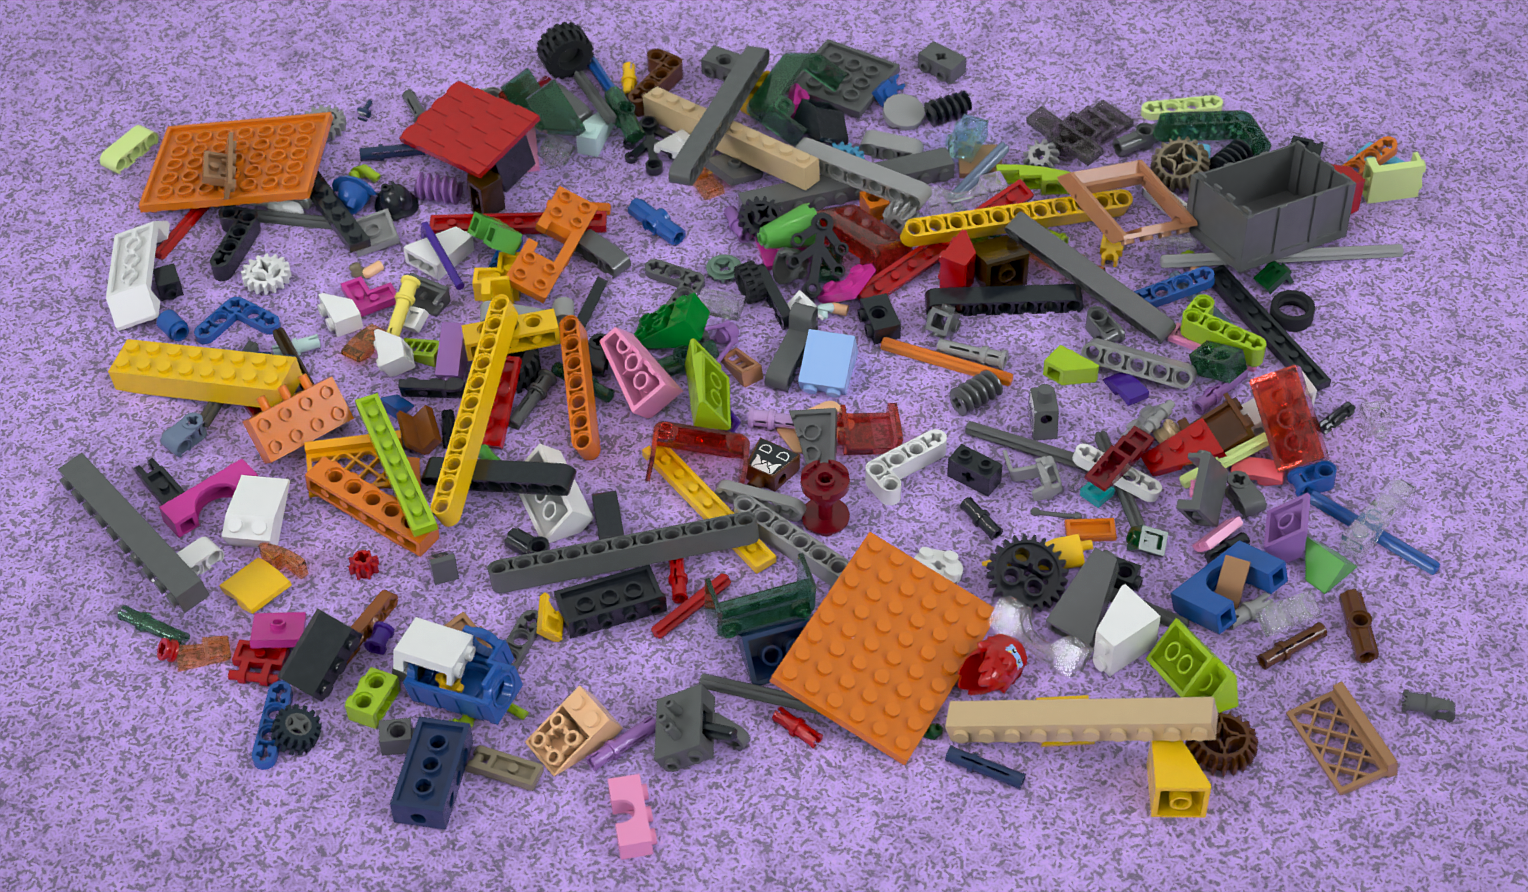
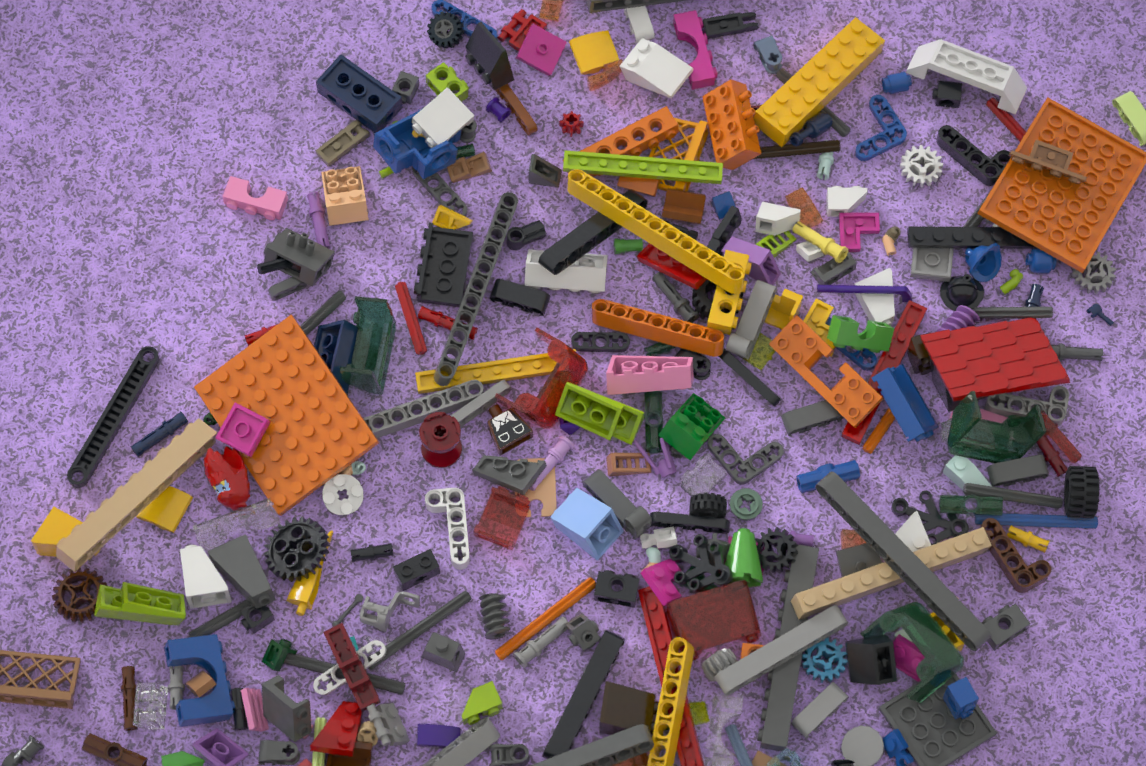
camera: 115 degrees right, 20 degrees up
red slope [938,229,976,288] -> none
orange tile [1064,518,1117,542] -> none
none -> black gear [67,346,159,488]
none -> dark pink plate [215,403,271,457]
none -> black beam [571,332,630,352]
none -> blue door [872,364,939,442]
none -> blue brick [943,677,979,719]
none -> dark grey axle [973,307,1053,319]
none -> blue head [1025,247,1057,274]

